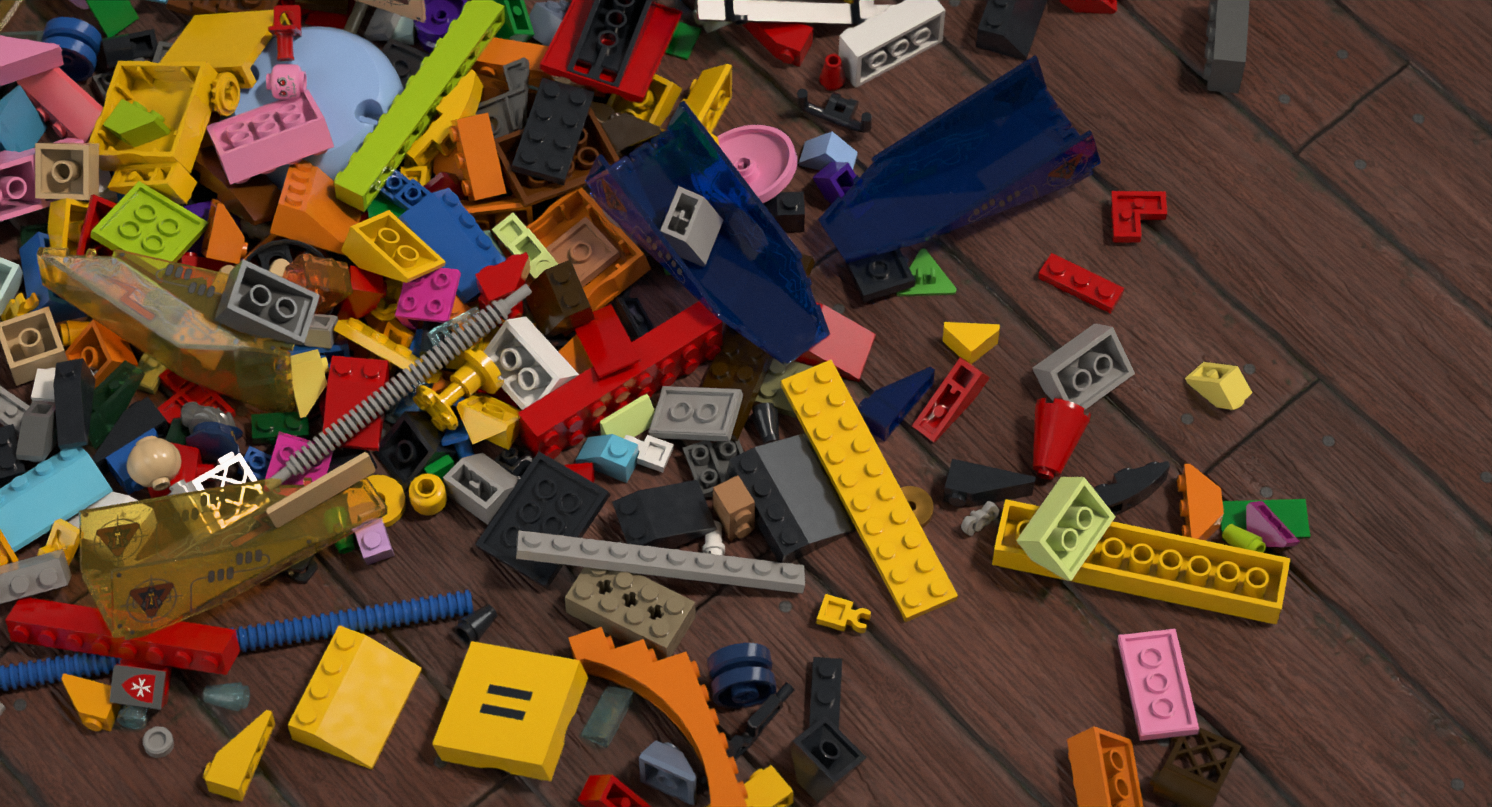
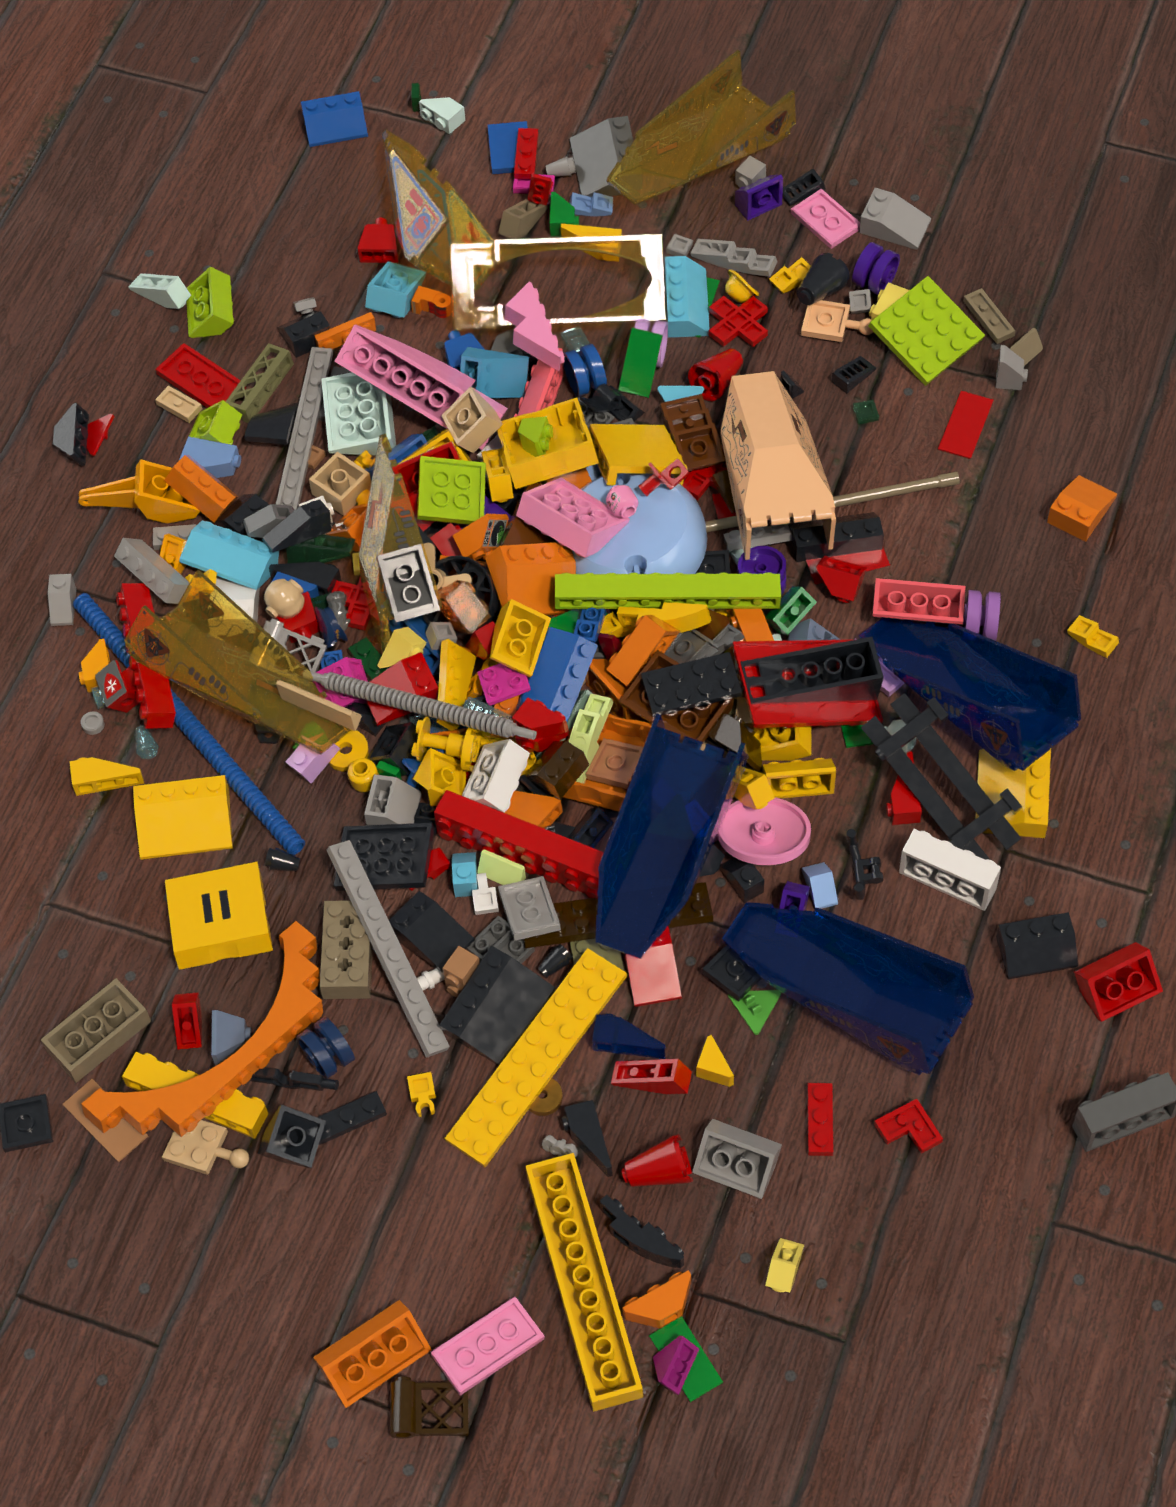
camera: 65 degrees right, 0 degrees up
yellow gear [210,72,240,116] -> none
red piece [574,304,641,378] -> none
clear light blue slope [581,686,633,748] -> none
light grey slope [655,186,723,267] -> none
red cone [819,54,846,91] -> none
yellowish green slope [1016,477,1116,581] -> none
lime cone [1222,524,1266,553] -> none

